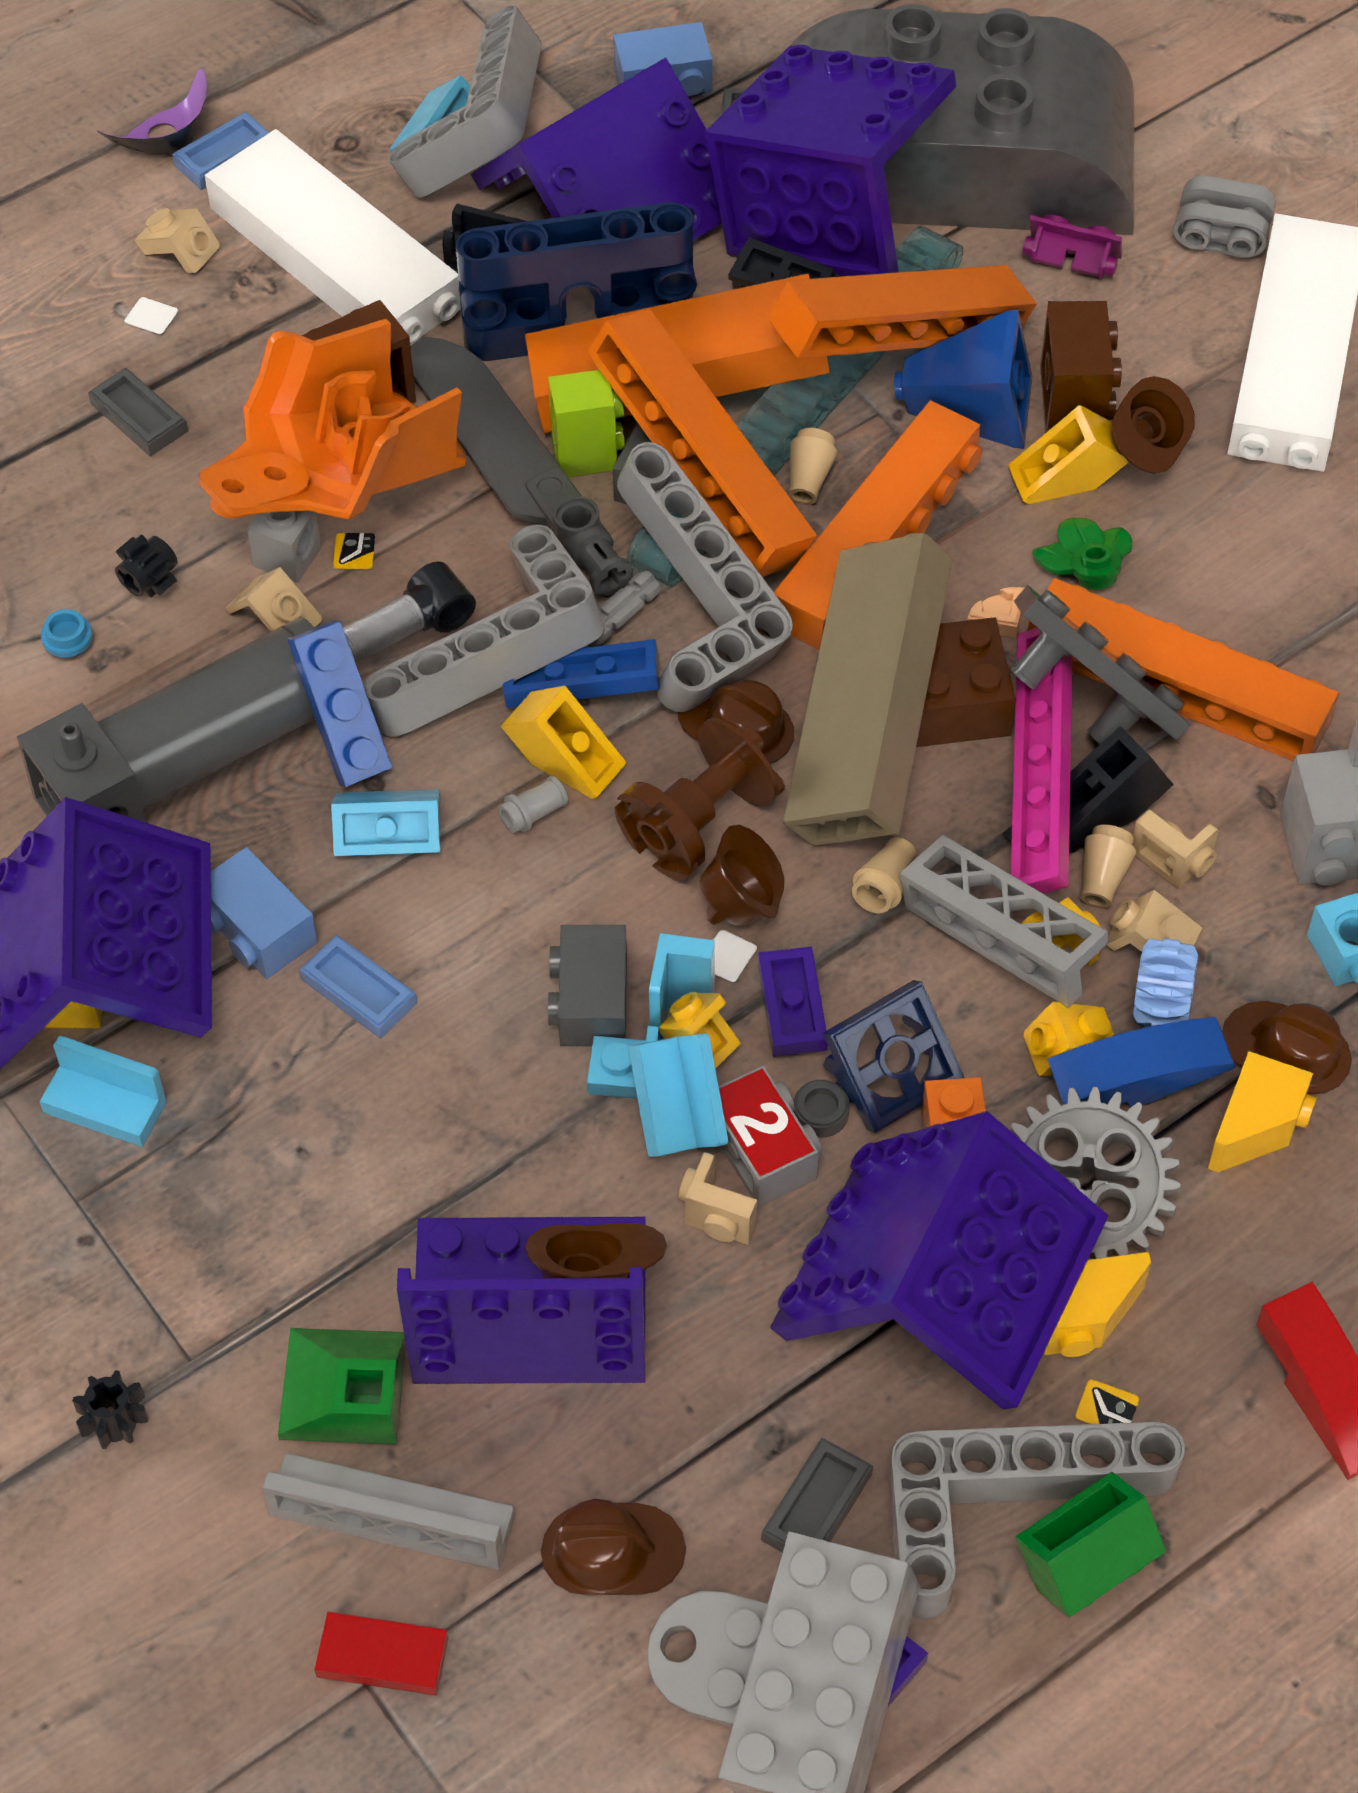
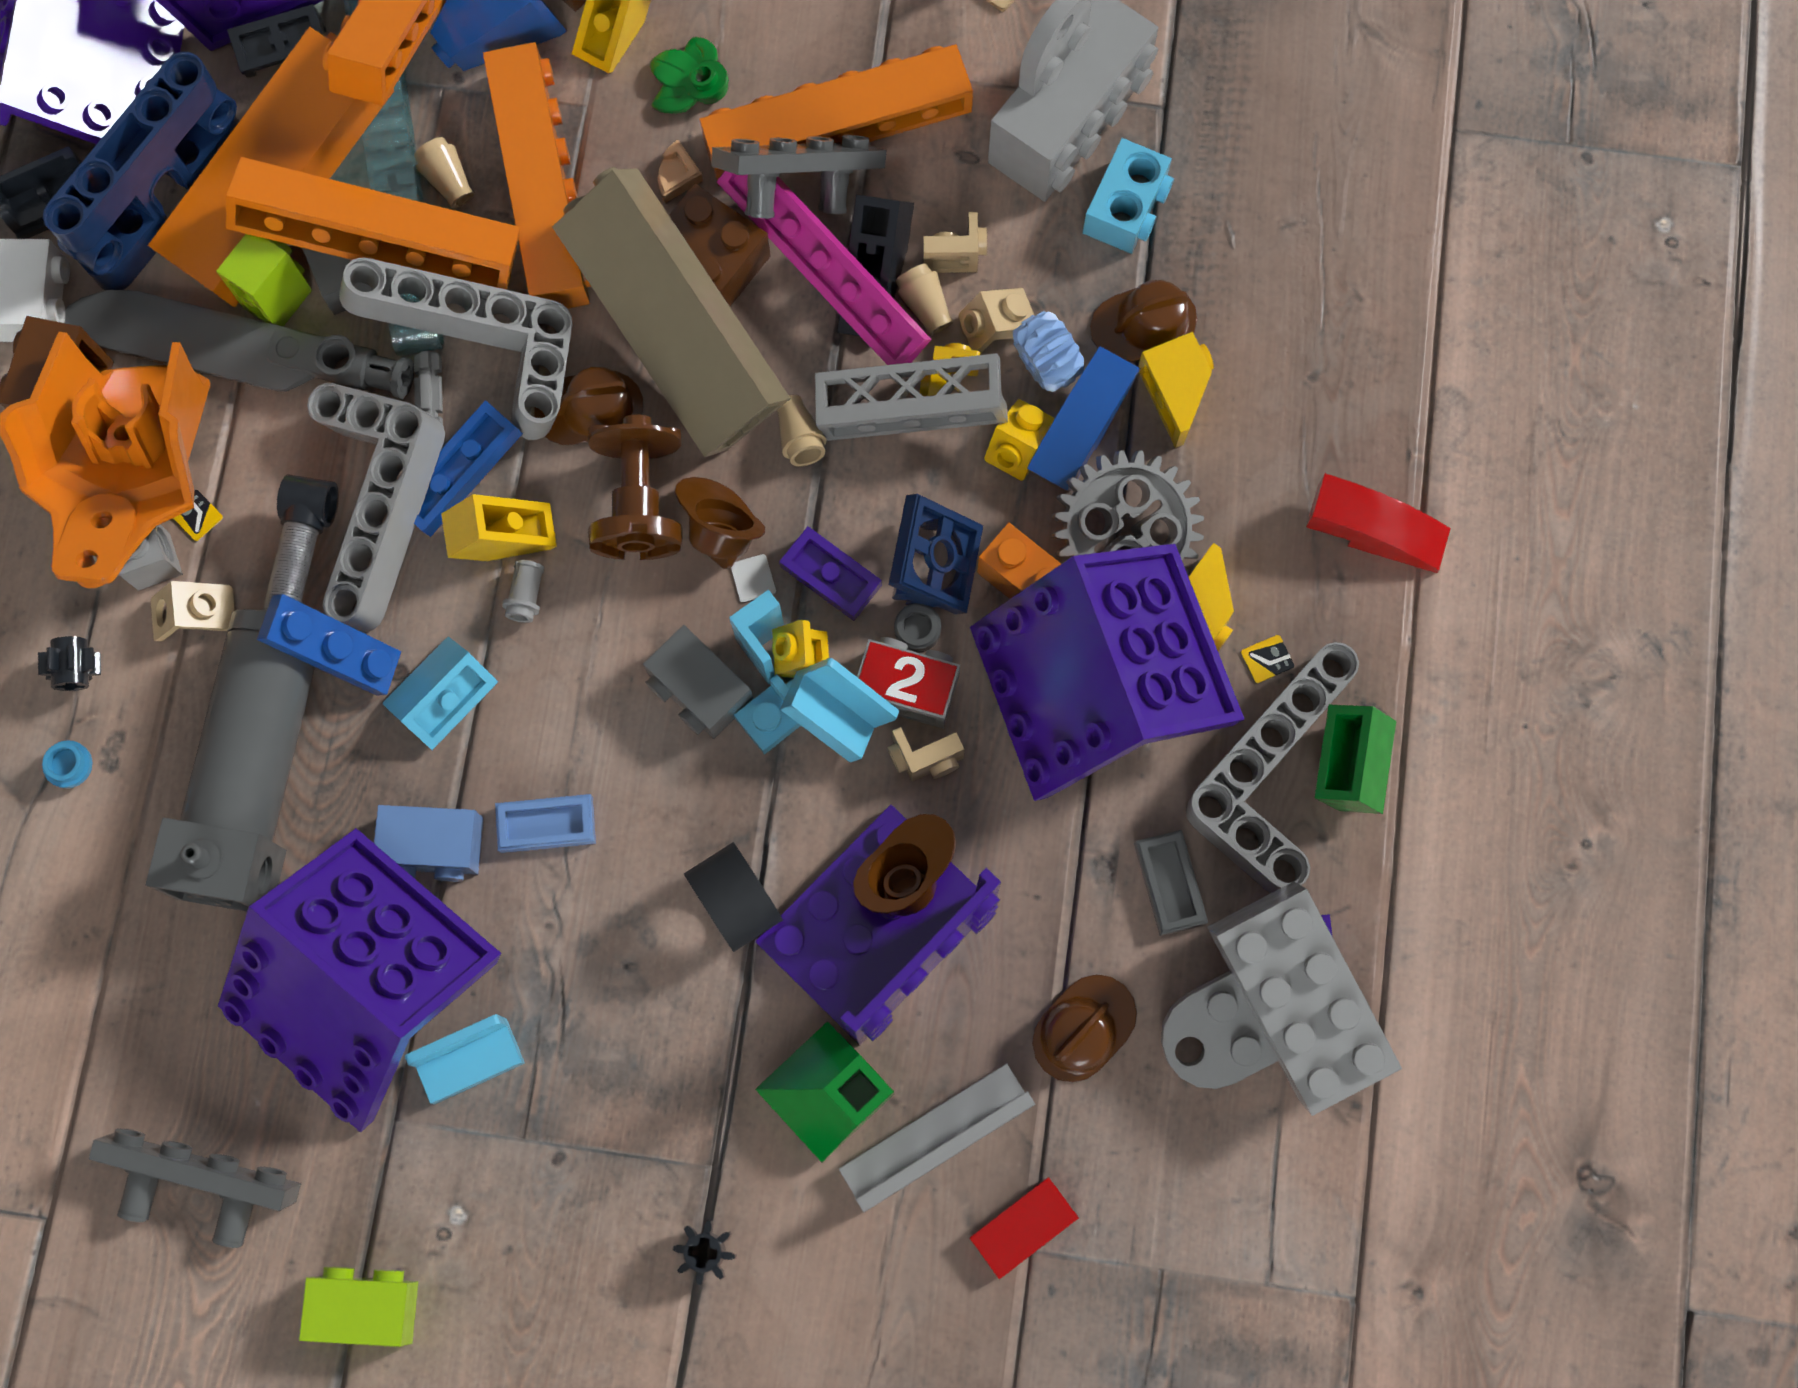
camera: 45 degrees left, 20 degrees up
none -> black piece [684,842,783,952]

